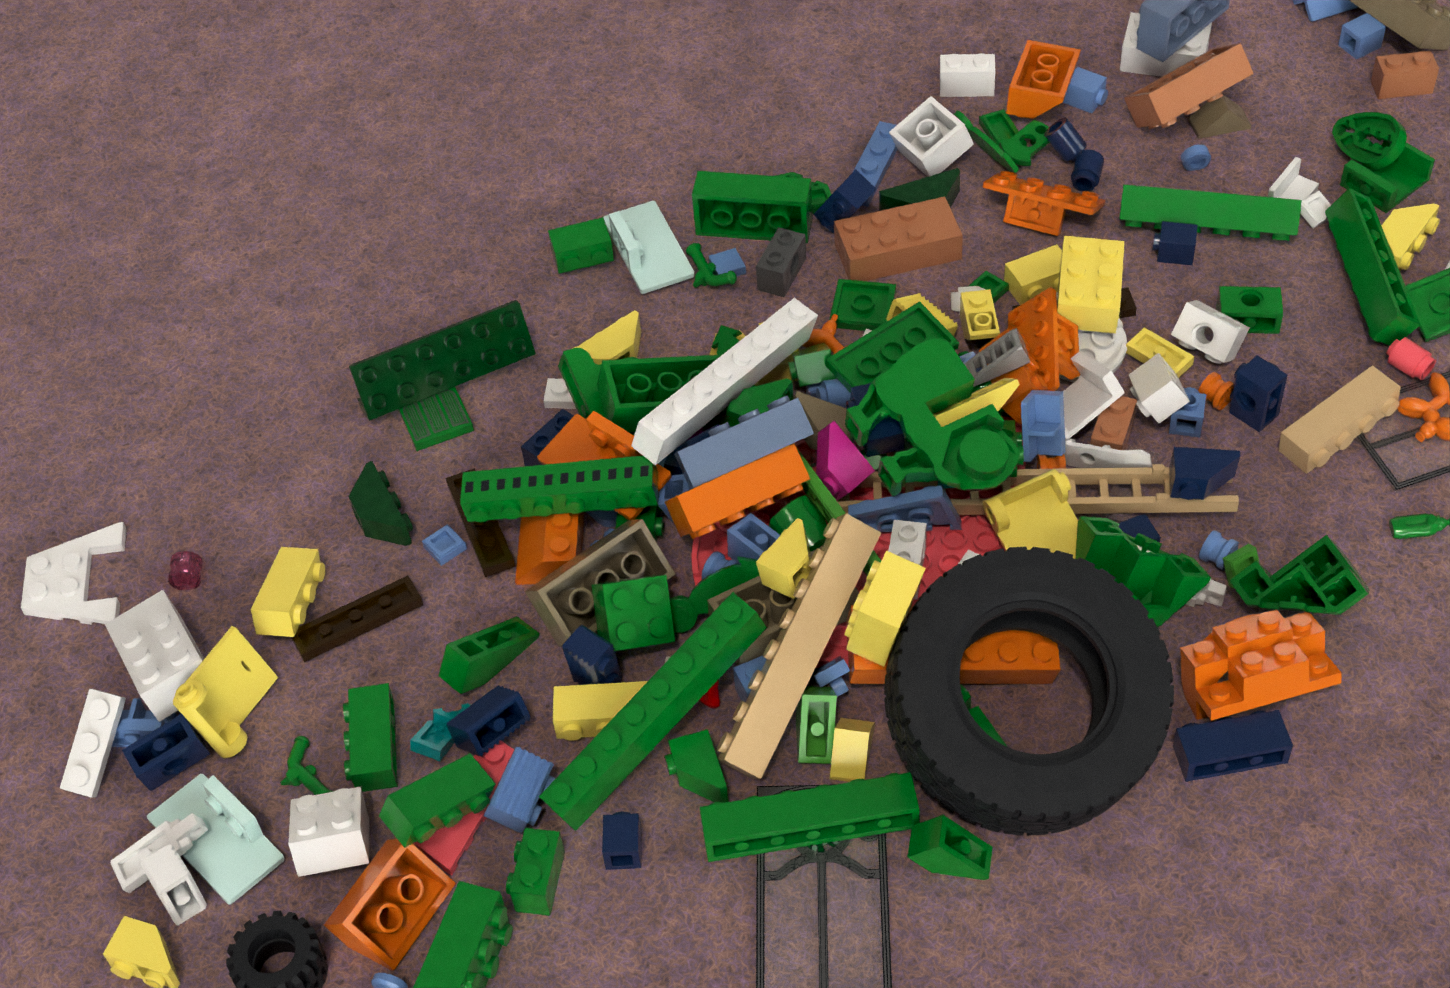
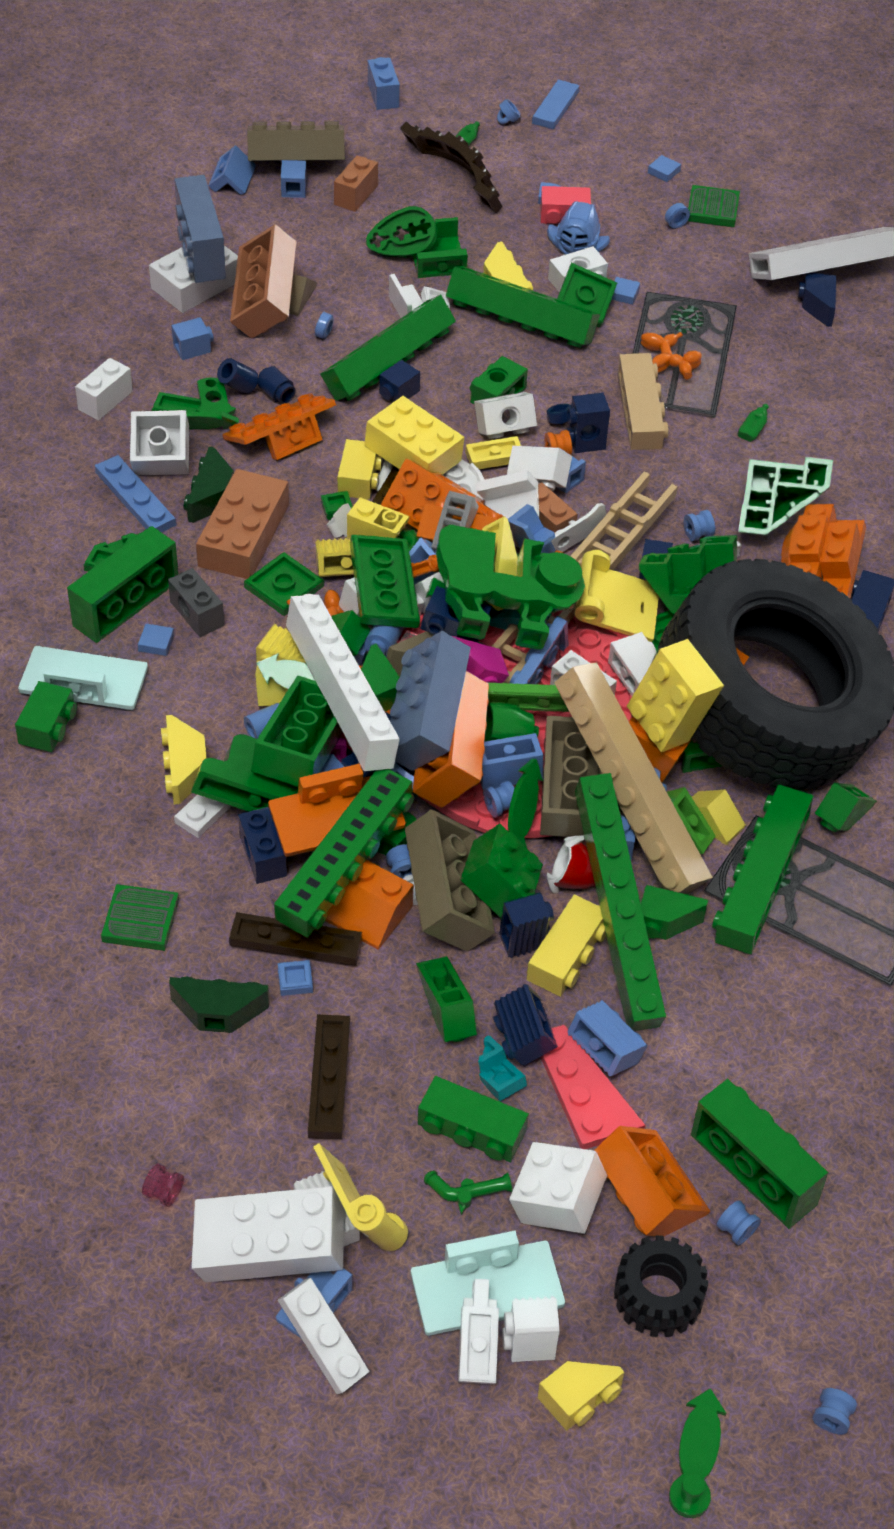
camera: 65 degrees left, 0 degrees up
white wing [21,522,126,625] -> none
dark blue brick [122,714,210,791] -> none
light yellow brick [251,547,325,637] -> none
dark green bracket [349,300,536,421] -> none
green brick [379,753,496,848] -> none
green brick [506,828,565,916] -> none
dark blue brick [602,811,642,870] -> none
green piece [686,243,737,288] -> none
light yellow slope [756,518,812,599] -> none
dark blue brick [813,169,876,233] -> none
orange slope [1006,40,1081,119] -> none
dark blue slope [1169,447,1241,500] -> none
bright green tile [1223,544,1259,589] -> none
coral brick [1386,337,1436,380] -> none

